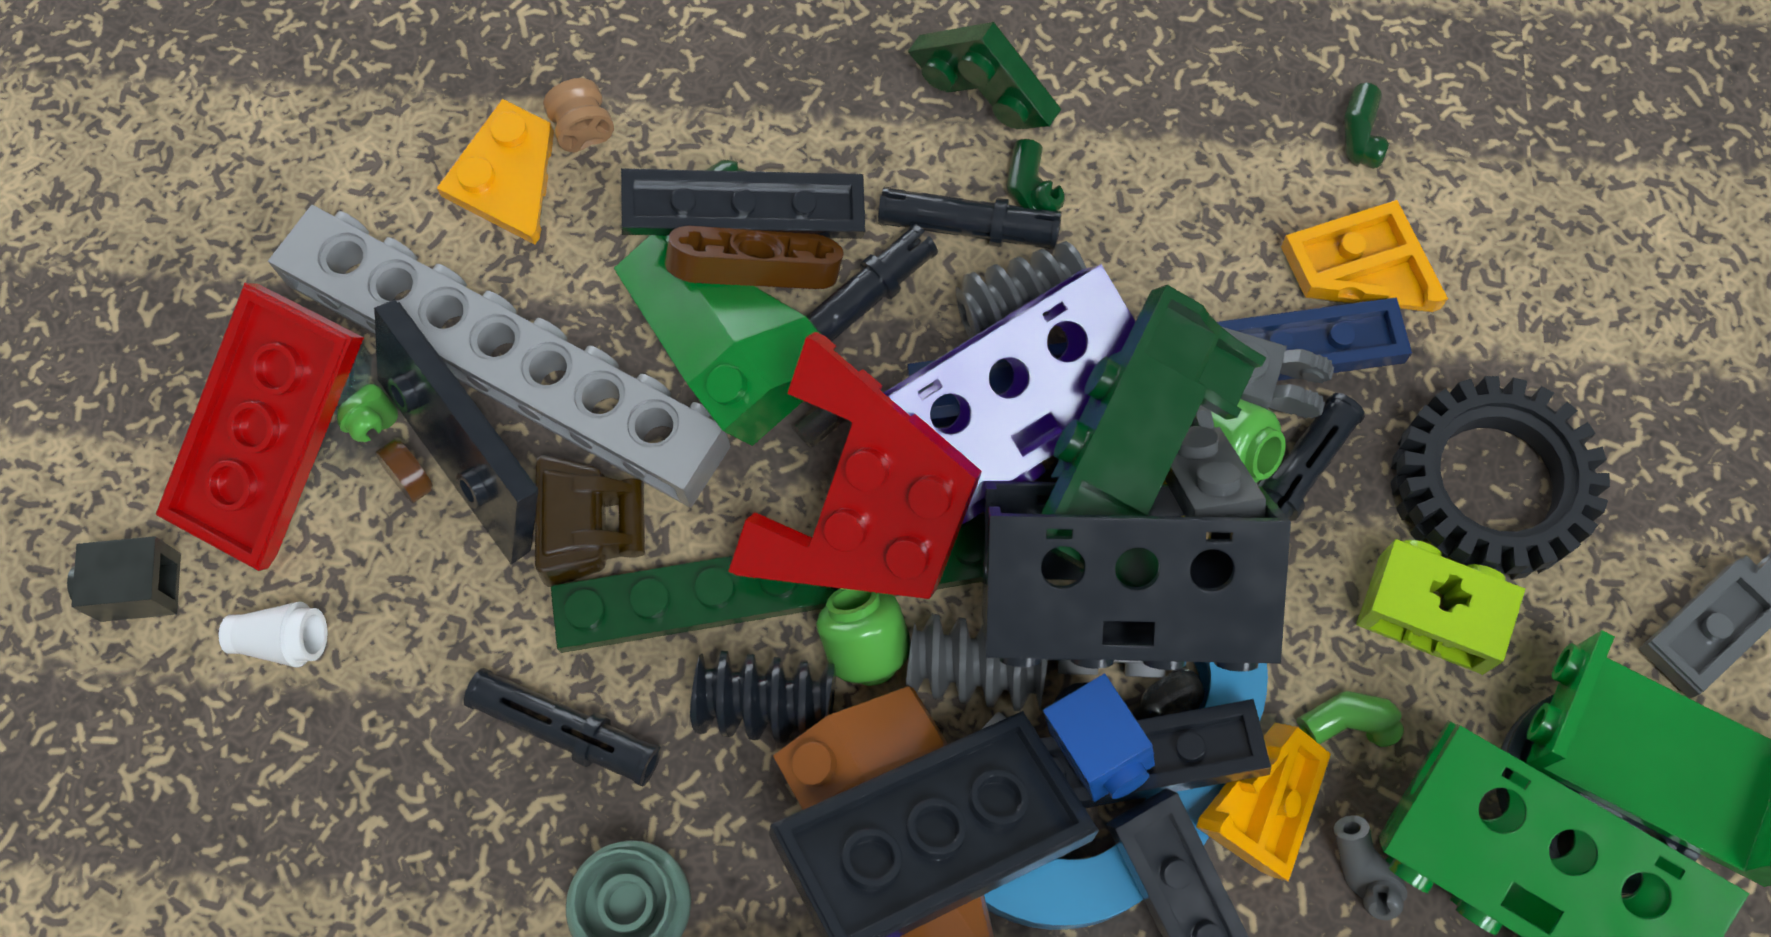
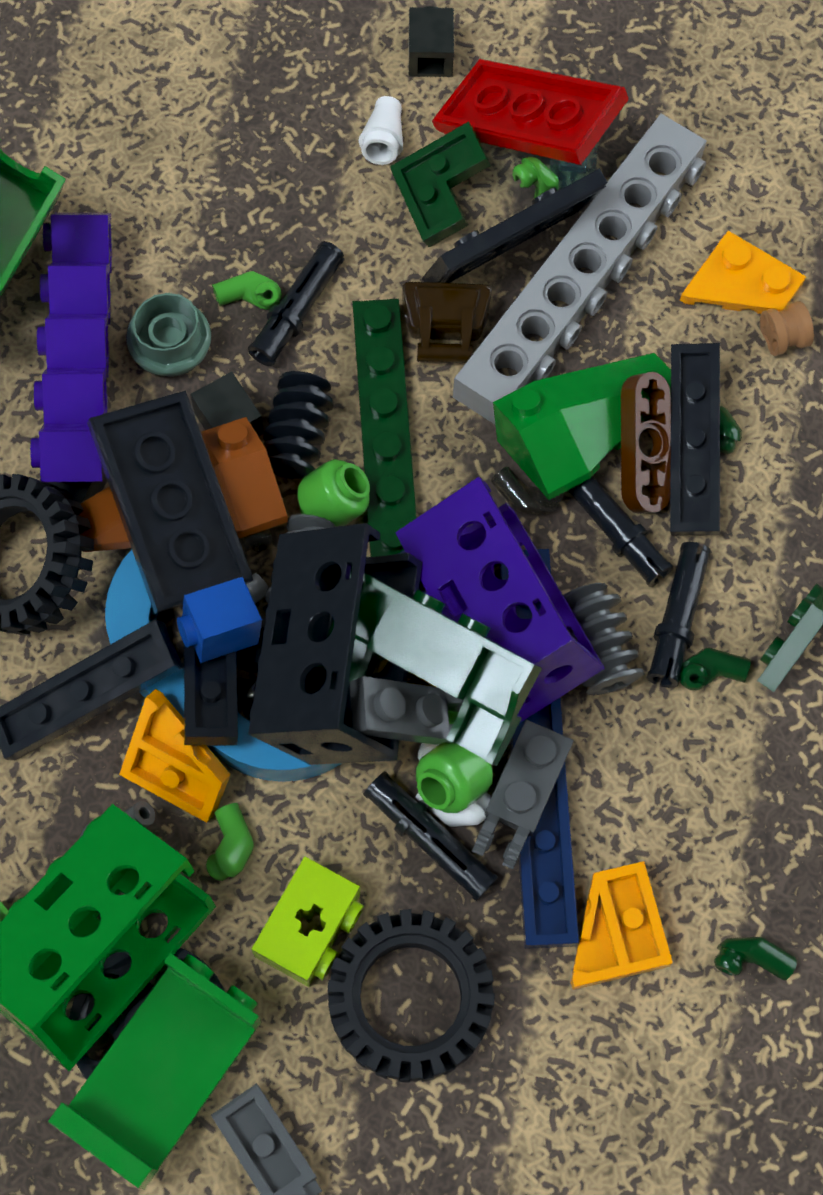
camera: 90 degrees right, 0 degrees up
reddish brown tile [375,439,433,504] -> none
red wing [728,332,982,599] -> none
none -> pearl dark grey brick [190,371,264,437]
none -> bright green arm [212,271,282,309]
none -> dark green plate [390,122,491,247]

